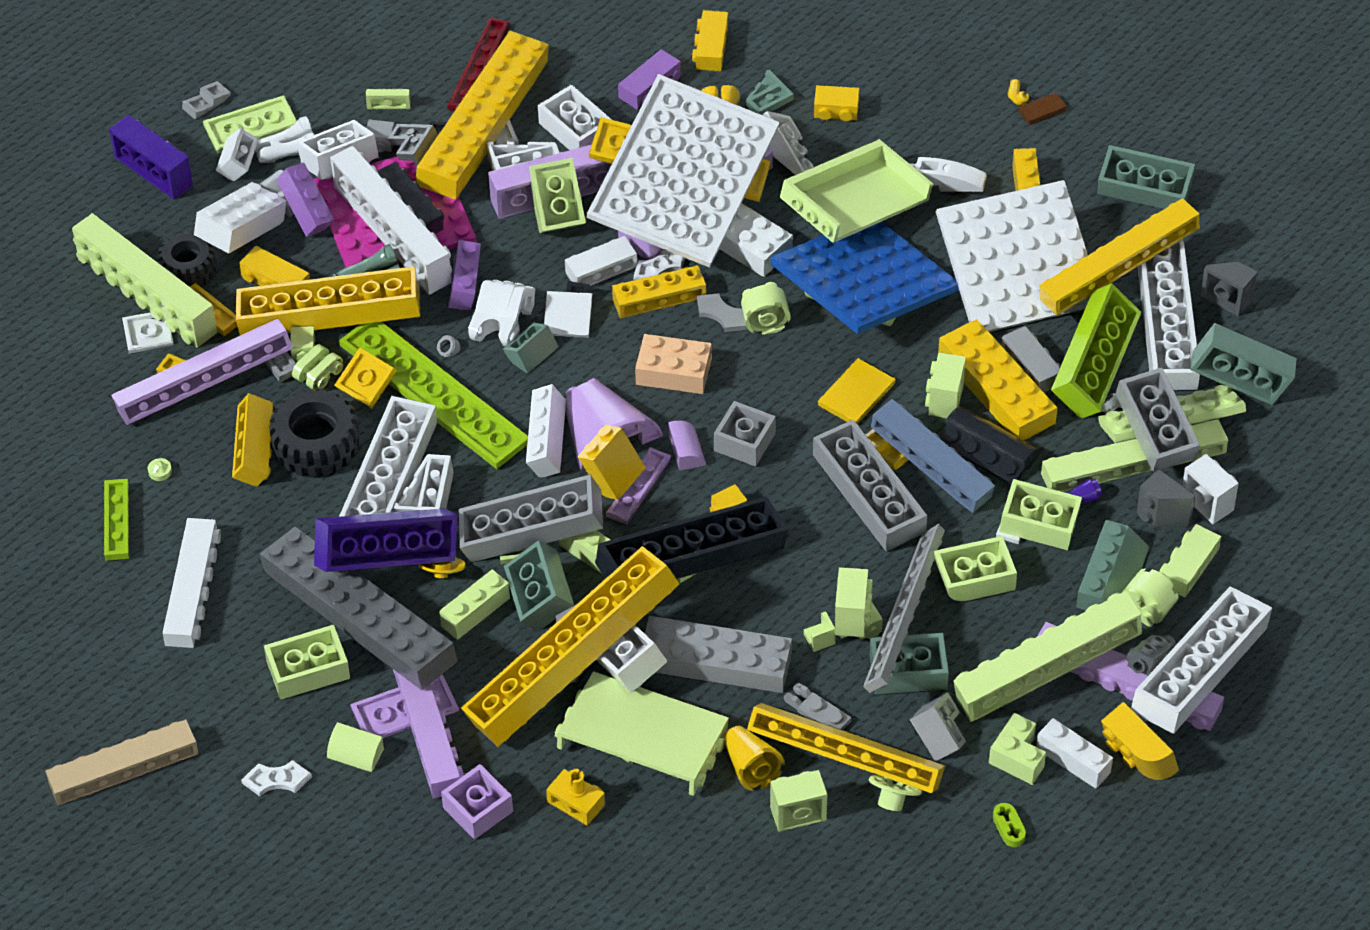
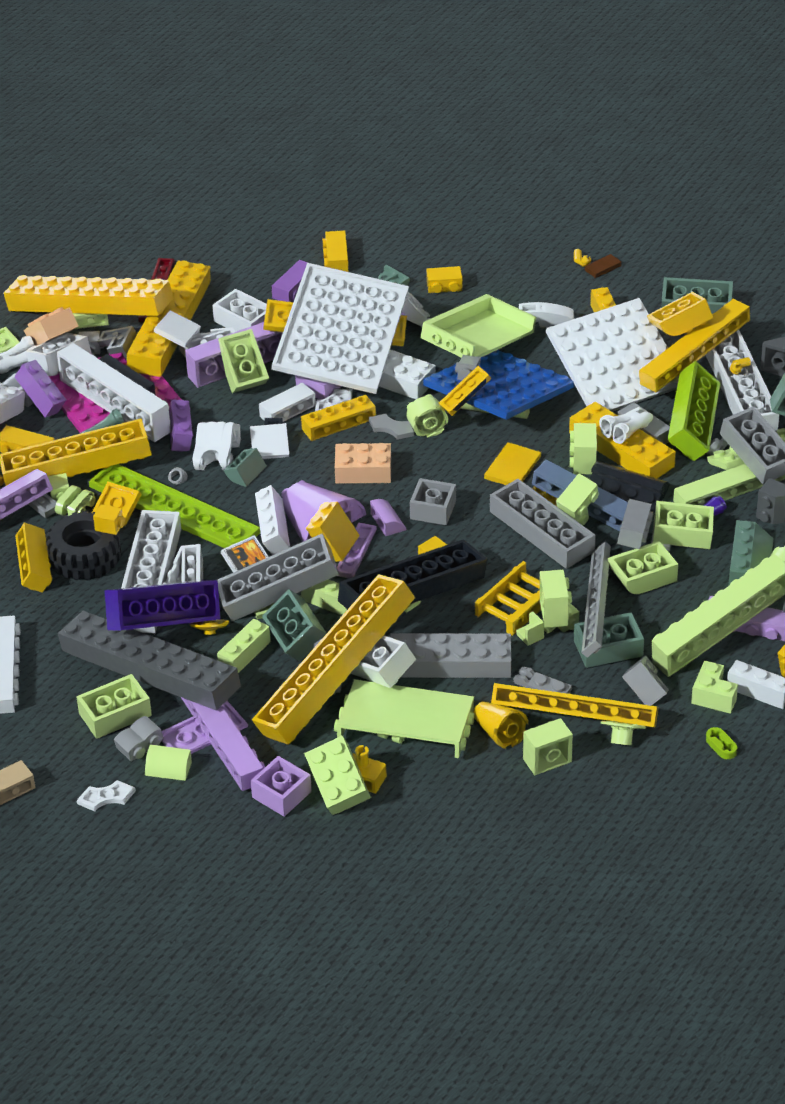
camera: 10 degrees left, 10 degrees down
none -> yellow brick [4,275,173,316]
none -> light nougat brick [24,307,79,346]
none -> yellow brick [93,504,125,535]
none -> light grey brick [114,716,164,761]
none -> white tile [154,310,201,348]
none -> tile [221,535,268,573]
none -> yellowish green brick [304,736,371,815]
none -> yellow plate [439,366,491,416]
none -> light grey brick [455,355,481,380]
none -> yellow fence [475,561,541,636]
none -> yellowish green brick [556,473,599,525]
none -> white piece [599,407,653,444]
none -> light grey brick [617,499,653,549]
none -> yellow brick [647,292,713,336]
none -> yellow arm [730,357,751,374]

